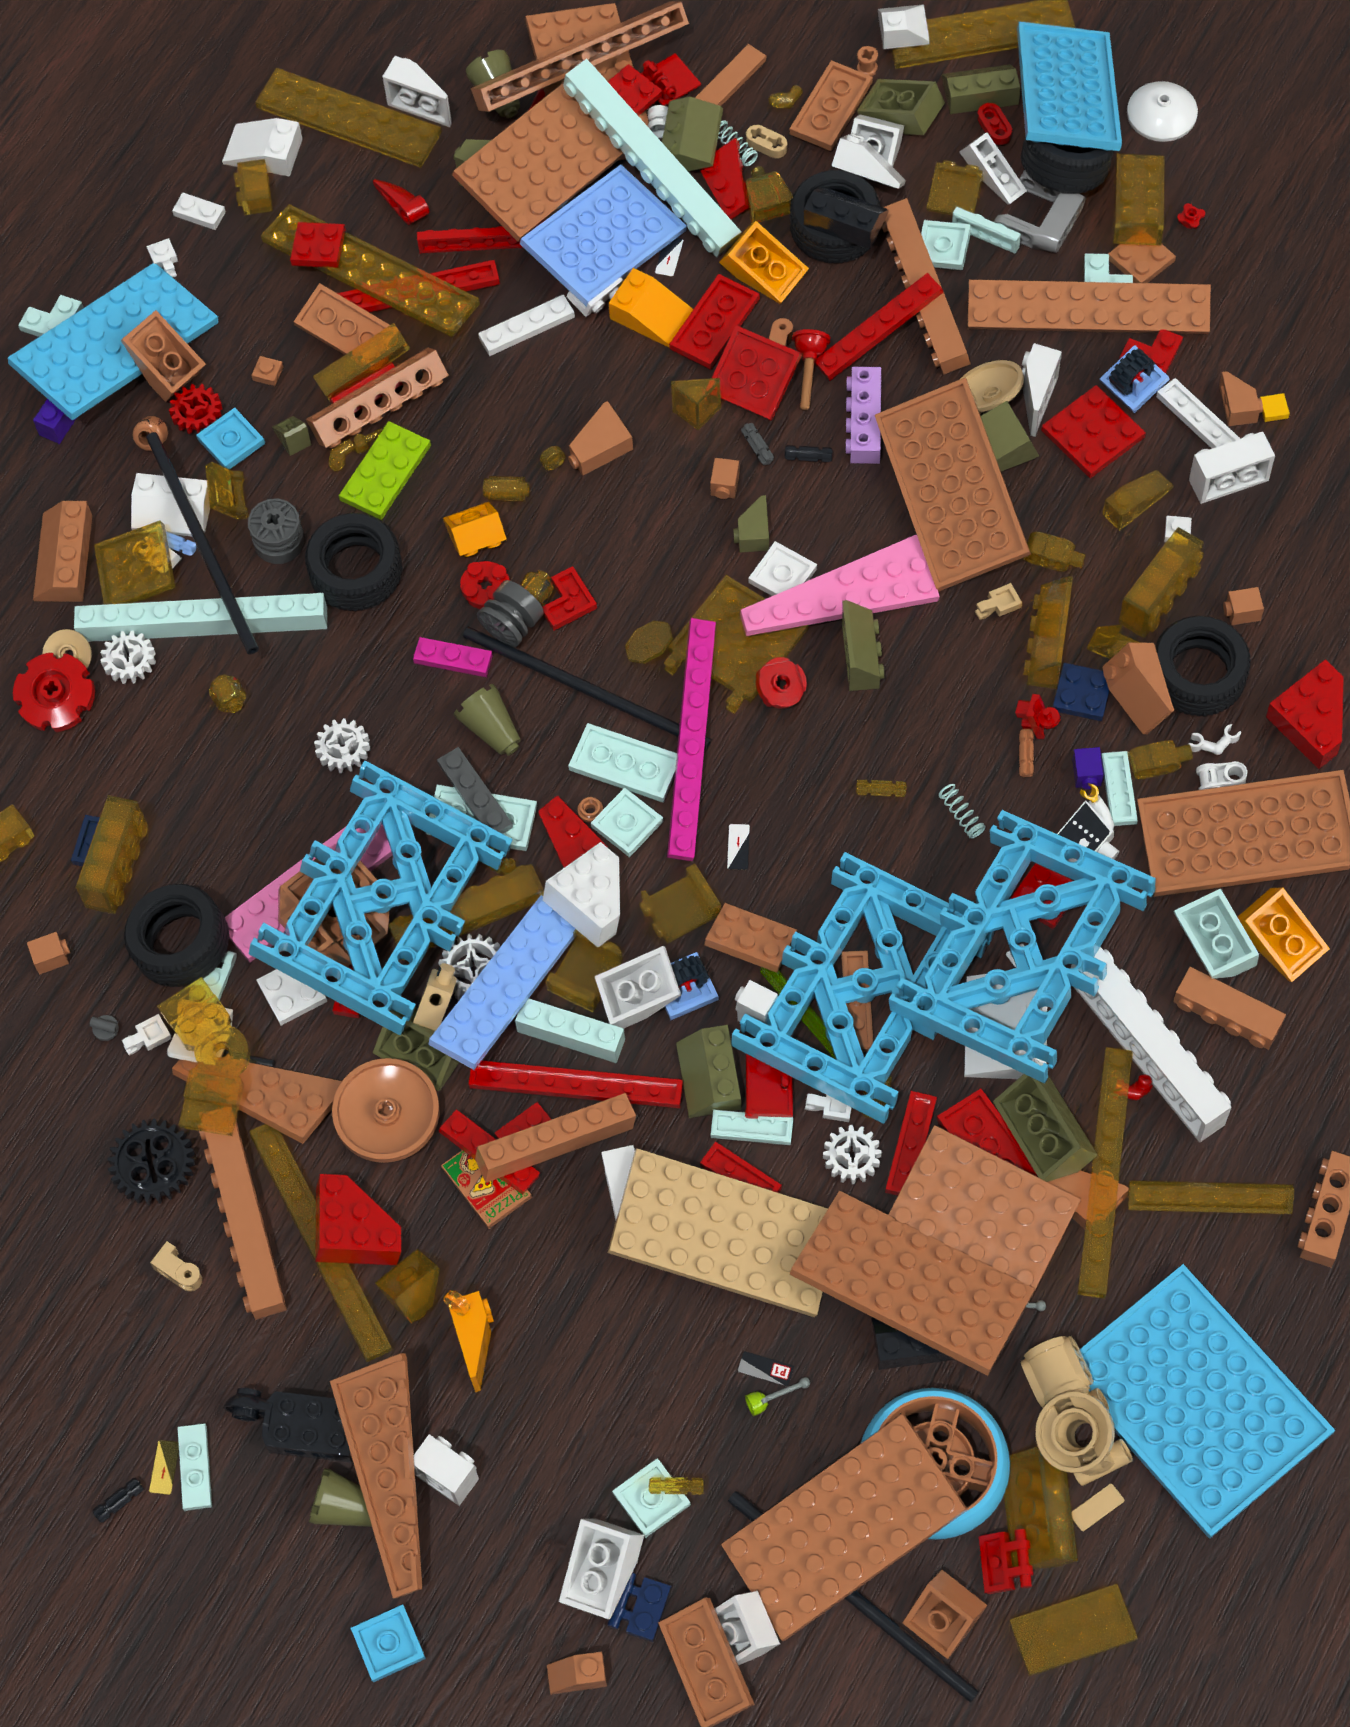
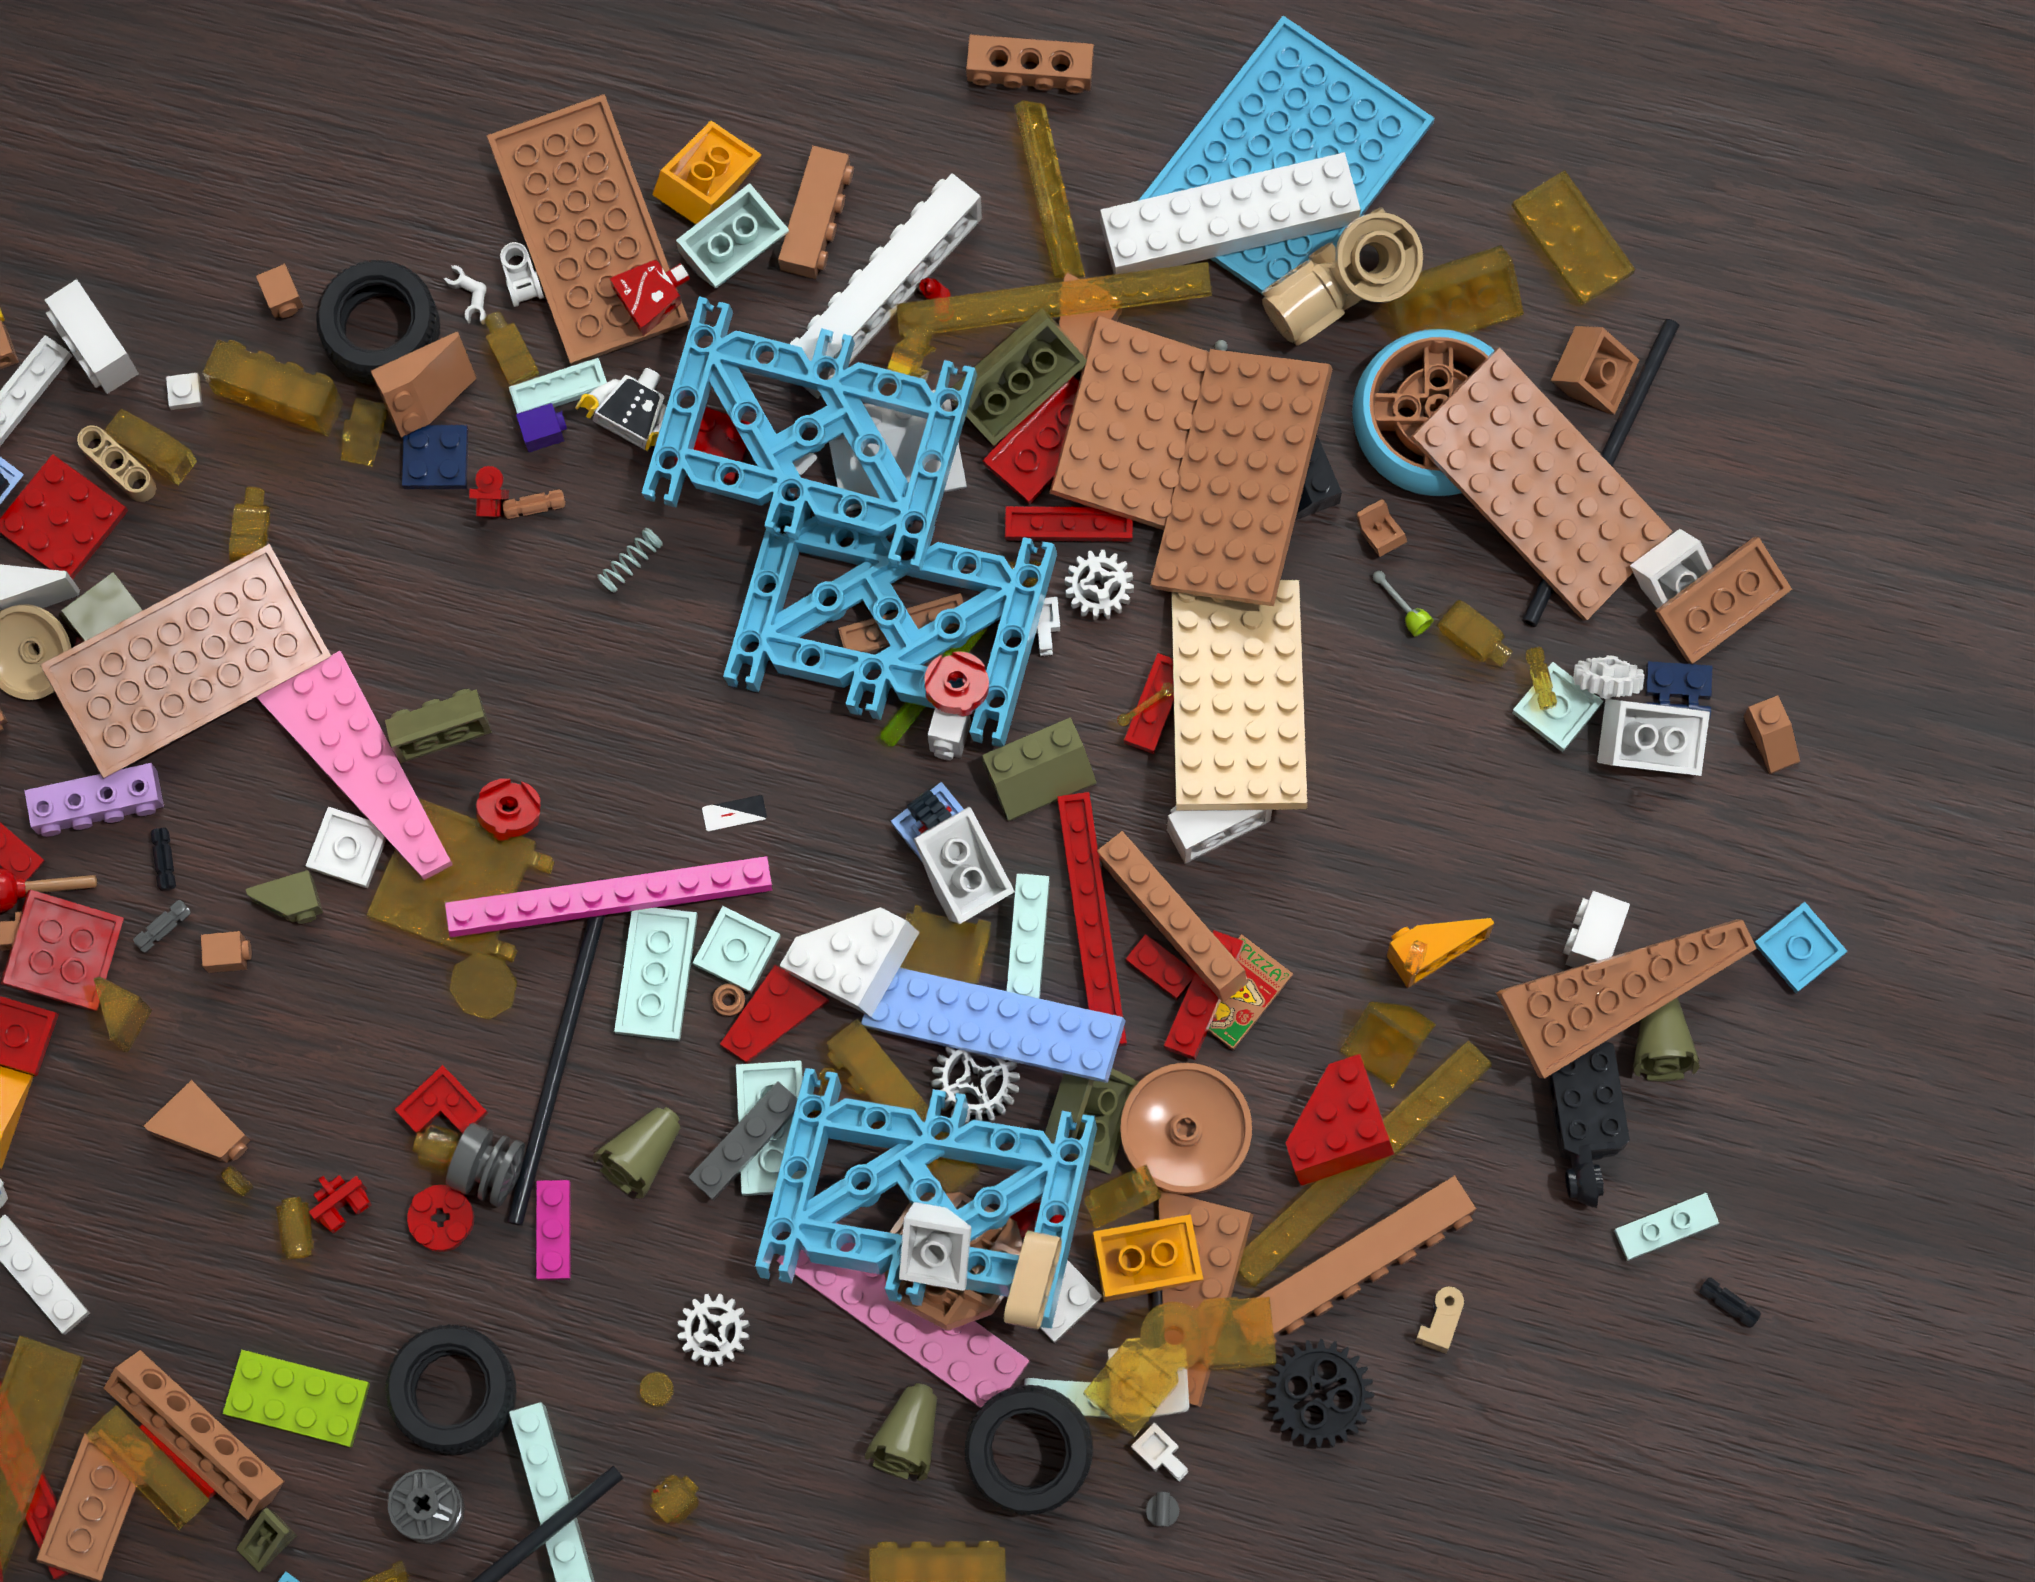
camera: 105 degrees left, 10 degrees up
clear yellow sticker [149,1440,179,1494] -> none
clear yellow arm [329,439,355,471] -> none
clear yellow hand [353,428,383,454] -> none
tan torso [413,963,457,1031] -> none
light orange slope [443,502,506,557] -> none
clear yellow panel [639,864,721,944] -> none
nougat plate [705,903,797,973] -> none
light aqua plate [711,1110,793,1145] -> none
sticker [738,1351,794,1386] -> none
red door [745,1053,793,1119] -> none
clear yellow axle [856,780,907,797] -> none
tan plate [975,583,1022,620] -> none
red plate [979,1529,1034,1594] -> none
clear yellow slope [1023,576,1073,689] -> none
tan sticker [1069,1484,1125,1531] -> none
red brick [1266,659,1343,769] -> none
none -> tan beam [77,425,156,502]
none -> red hips [309,1175,372,1234]
none -> red torso [610,260,690,336]
none -> clear yellow tile [640,1372,674,1407]
none -> olive cone [865,1383,937,1481]
none -> clear yellow hips [887,324,936,386]
none -> white slope [899,1202,971,1291]
none -> plate [924,651,989,716]
none -> tan beam [1004,1230,1062,1330]
none -> clear yellow hinge [1084,1165,1162,1229]
none -> light orange slope [1092,1214,1203,1302]
none -> white brick [1100,152,1361,281]
none -> clear yellow hinge [1117,683,1174,726]
none -> nougat bracket [1356,499,1407,557]
none -> clear yellow piece [1437,600,1513,667]
none -> white gear [1573,655,1645,699]

